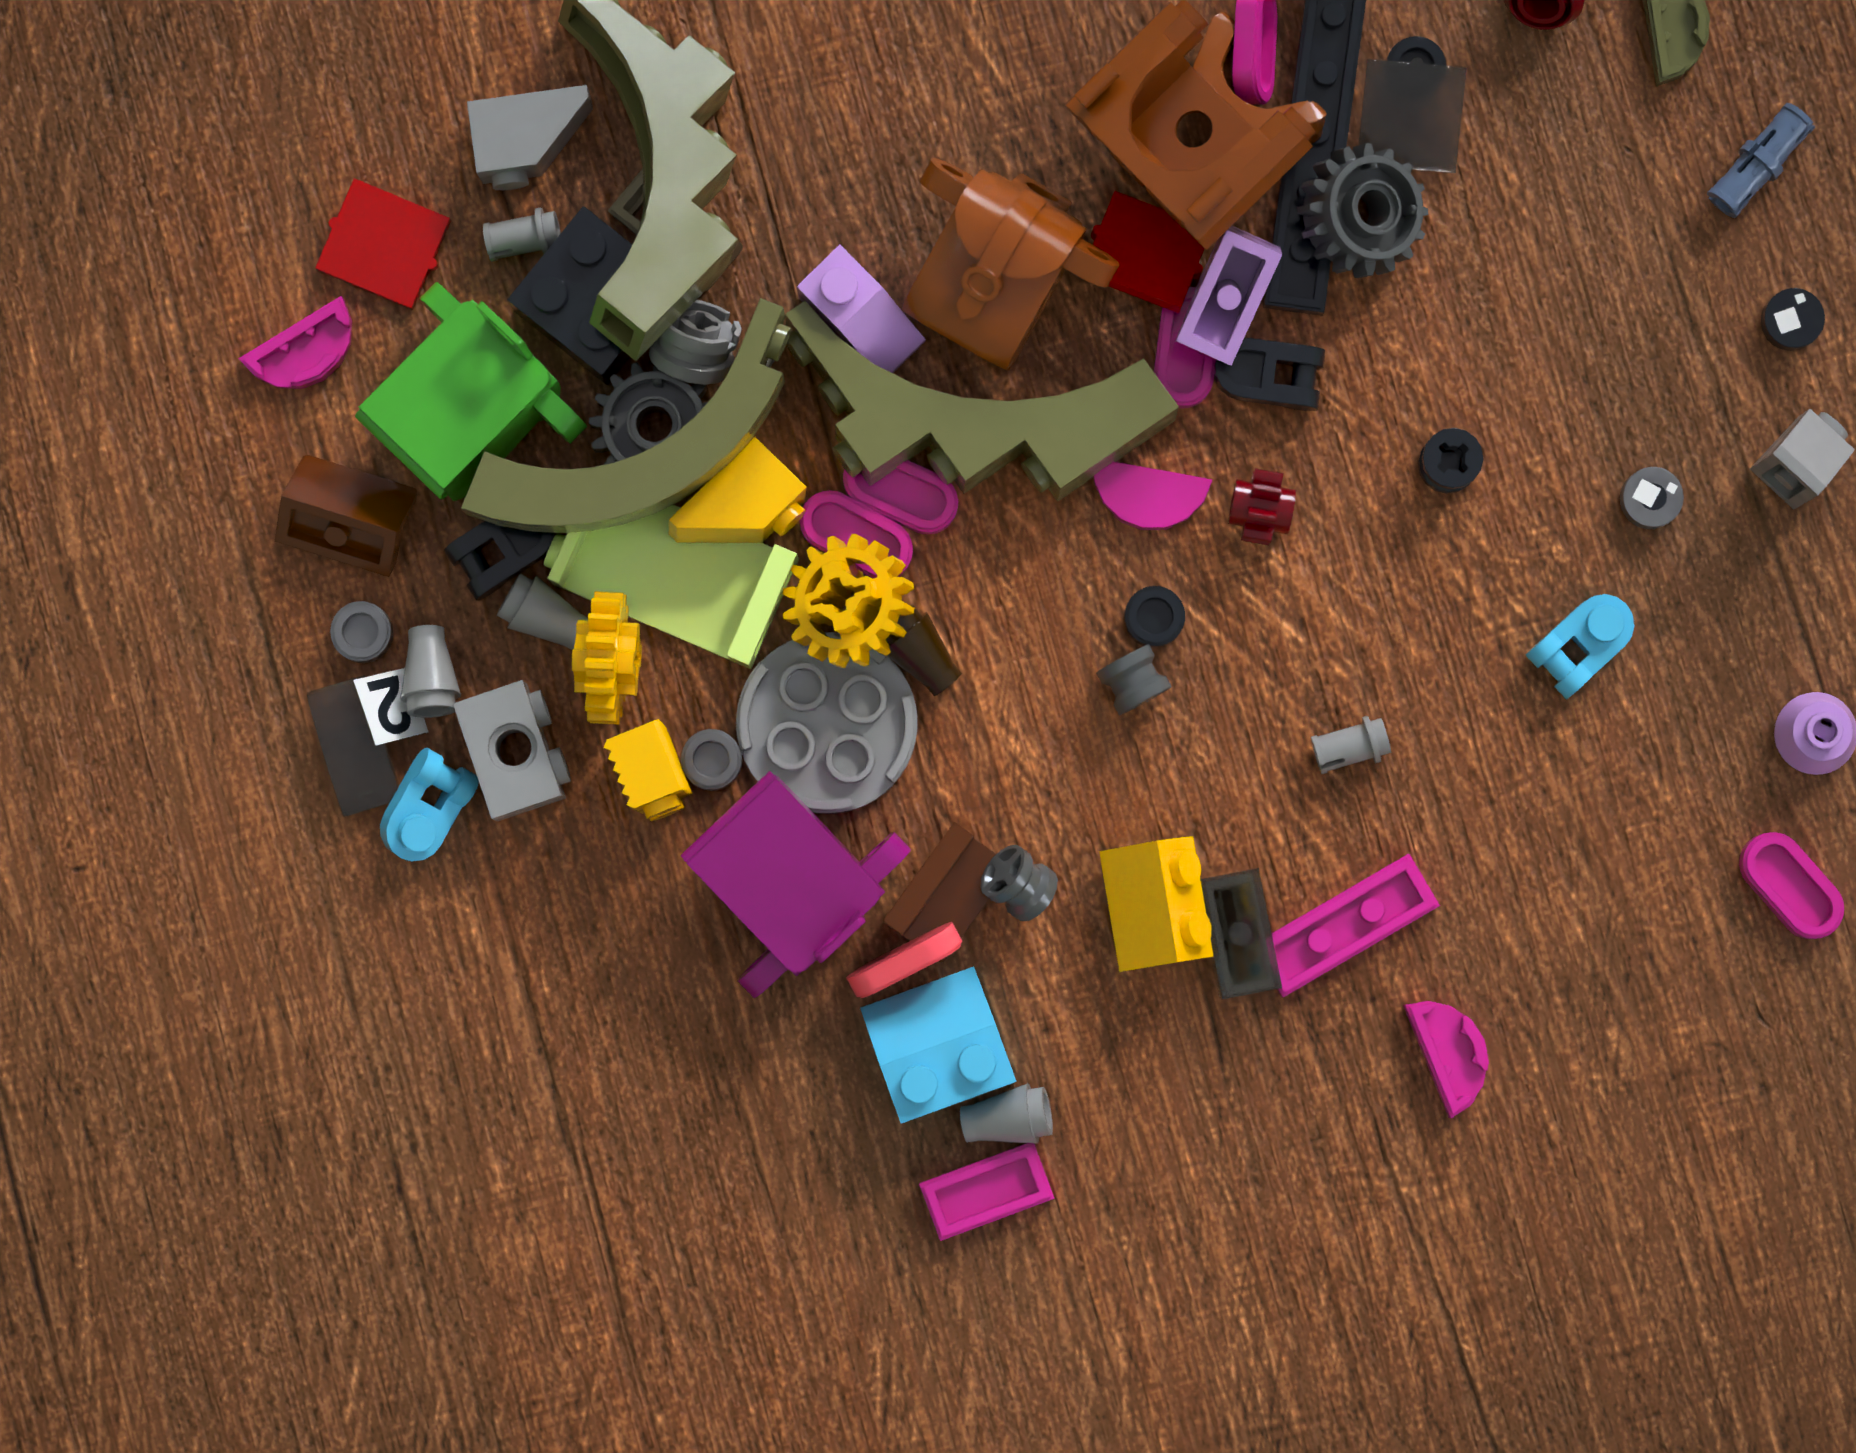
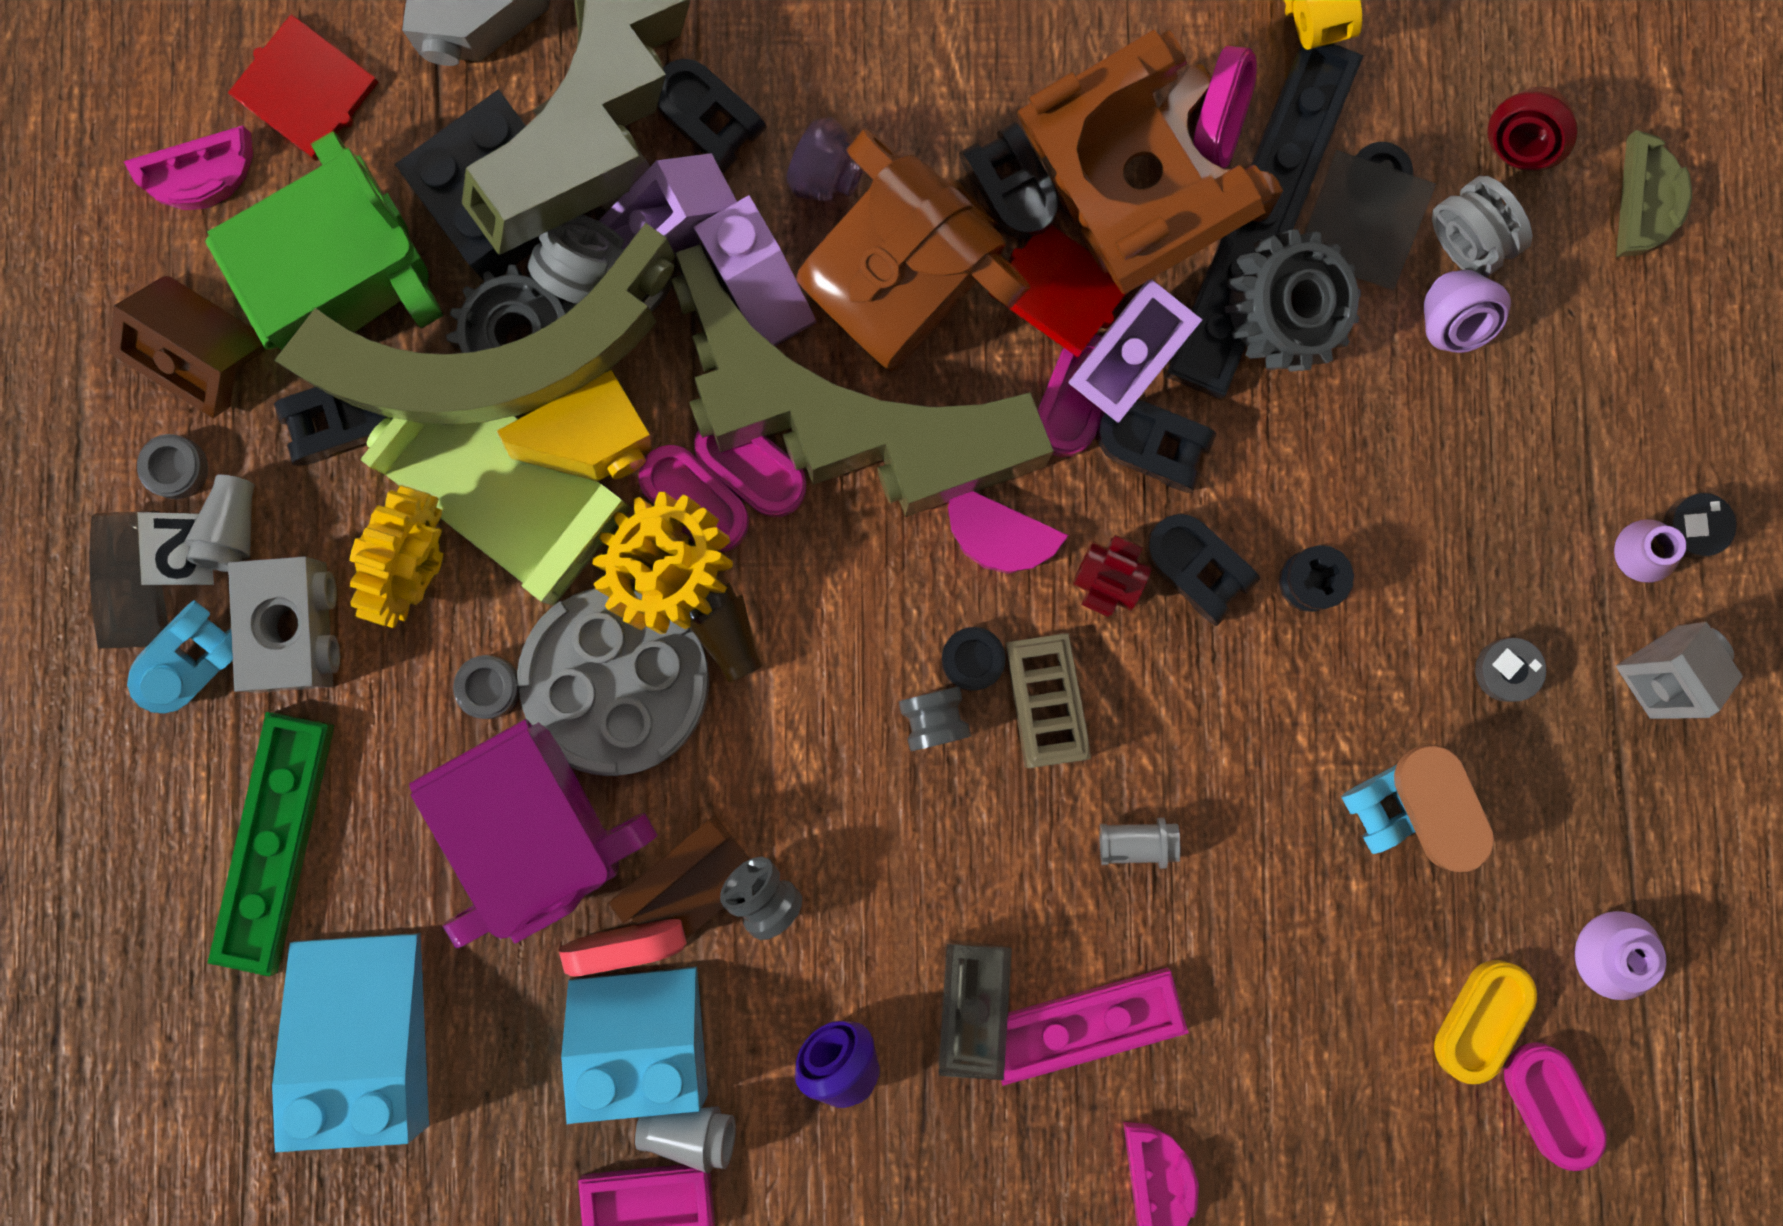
camera: 15 degrees right, 0 degrees up
light grey pin [483,207,561,262] -> none
light grey cone [497,574,588,650] -> none
yellow brick [603,719,693,822] -> none
yellow brick [1099,836,1213,972] -> none
sand blue pin [1707,103,1815,218] -> none
none -> green tile [207,712,335,977]
none -> medium azure slope [272,933,429,1152]
none -> lavender slope [599,153,737,257]
none -> black plate [657,59,767,173]
none -> clear purple cone [786,117,864,202]
none -> dark purple cone [795,1021,880,1108]
none -> black plate [959,122,1059,239]
none -> dark tan slope [1005,633,1091,768]
none -> black plate [1145,514,1260,626]
none -> nougat tile [1394,746,1494,872]
none -> lavender cone [1424,270,1511,353]
none -> light grey wheel [1432,176,1533,277]
none -> yellow tile [1434,960,1537,1084]
none -> lavender cone [1614,519,1686,582]

